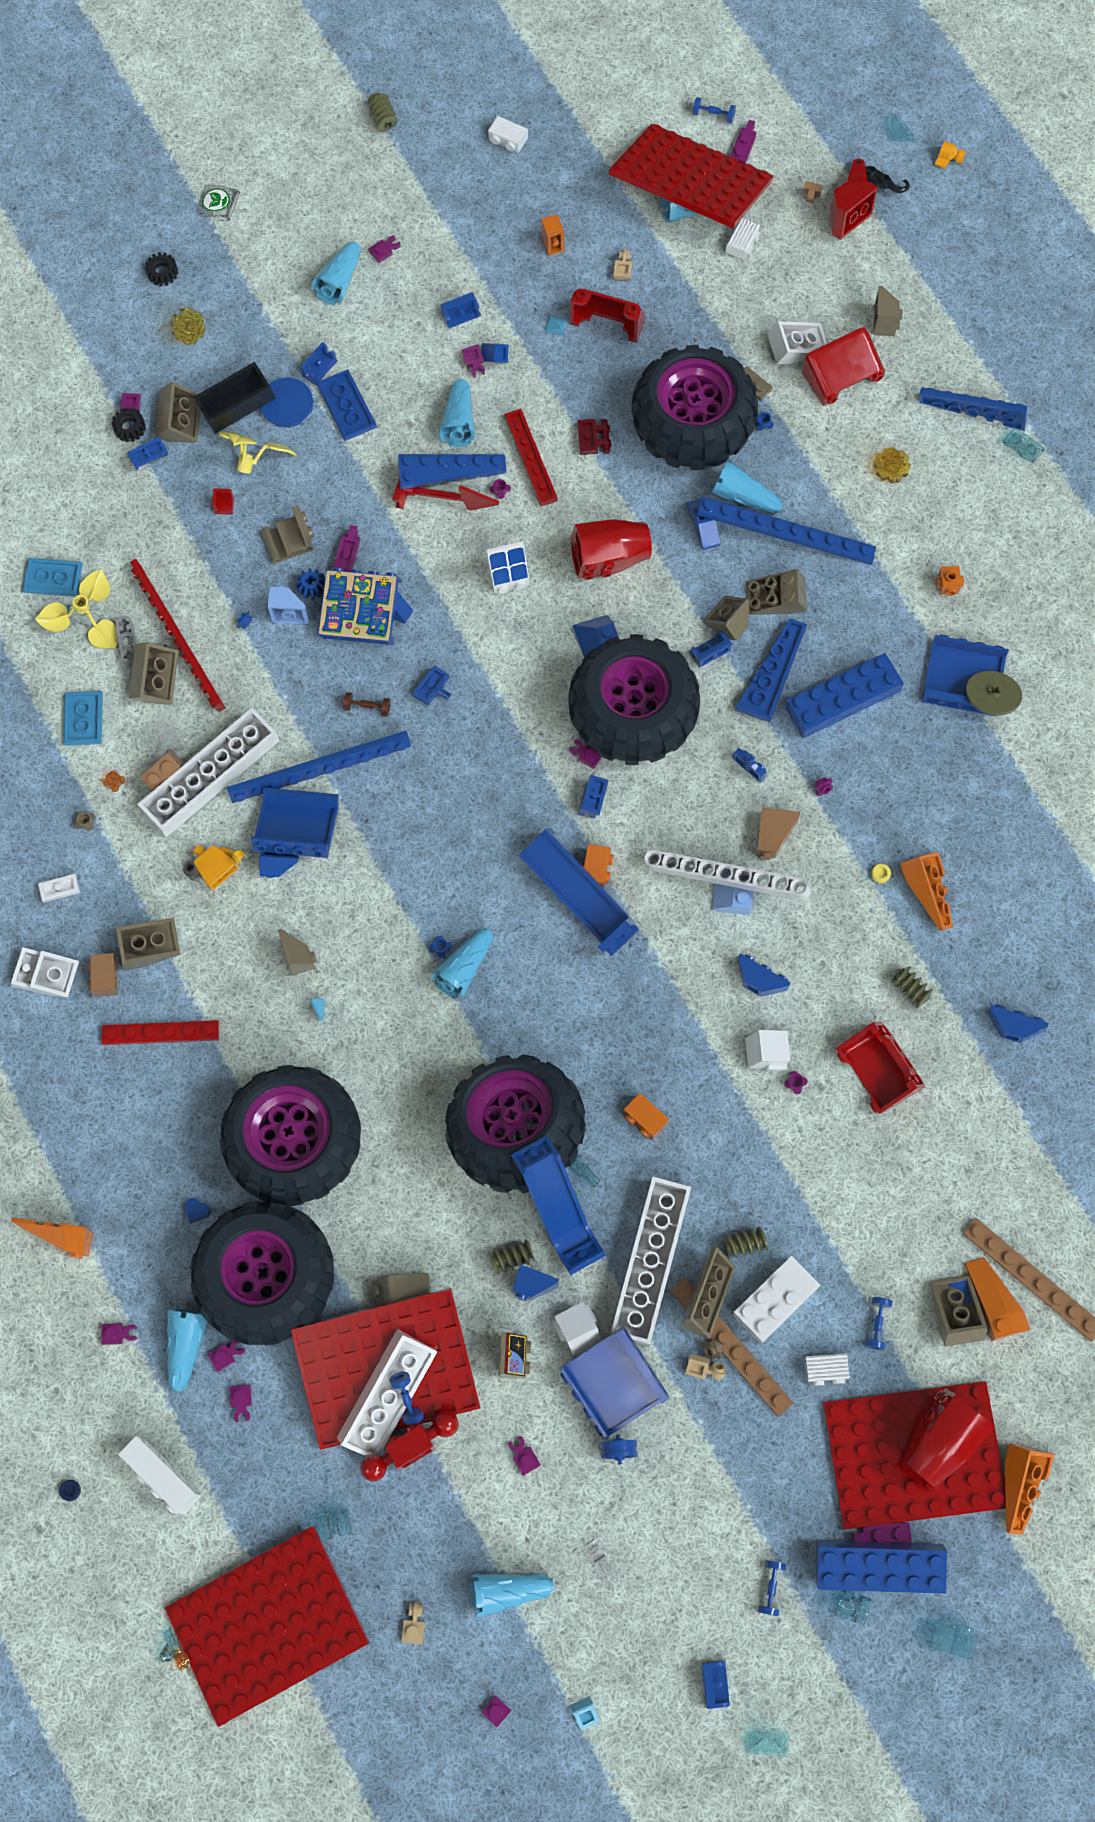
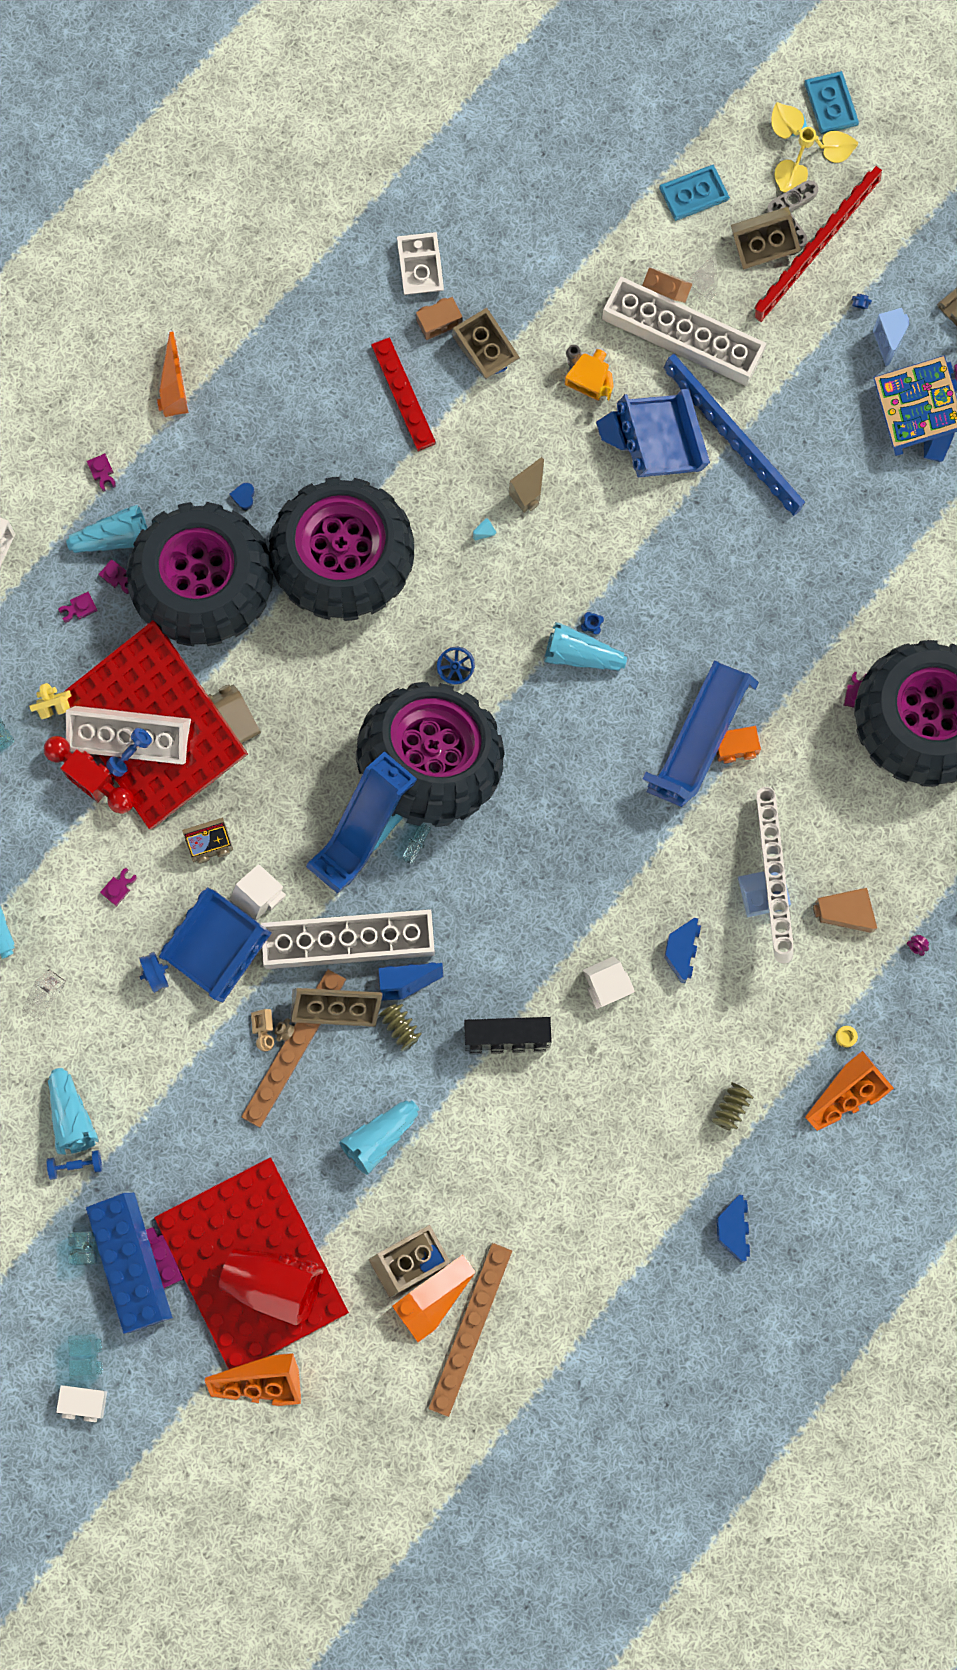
camera: 65 degrees right, 5 degrees up
white plate [38,874,80,903] -> none
dark tan plate [75,811,96,831] -> none
clear orange plate [103,771,125,792] -> none
blue gear [295,568,325,600] -> none
copper wheel [343,692,391,717] -> none
blue plate [413,665,451,706] -> none
olive piece [491,1239,535,1274] -> none
blue slope [512,1264,559,1301] -> none
blue hinge [577,775,609,819] -> none
orange brick [623,1093,669,1140] -> none
blue plate [733,748,767,783] -> none
white brick [733,1256,821,1344] -> none
magenta plate [784,1071,808,1094] -> none
white brick [804,1353,850,1386] -> none
red windscreen [836,1022,925,1114] -> none
blue wheel [864,1297,893,1350] -> none
none -> light yellow hips [29,683,71,720]
none -> medium azure cone [48,1068,99,1155]
none -> white brick [56,1386,107,1422]
none -> medium azure cone [339,1100,419,1175]
none -> blue slope [379,962,443,1001]
none -> blue wheel [437,646,475,685]
none -> black piece [464,1017,552,1055]

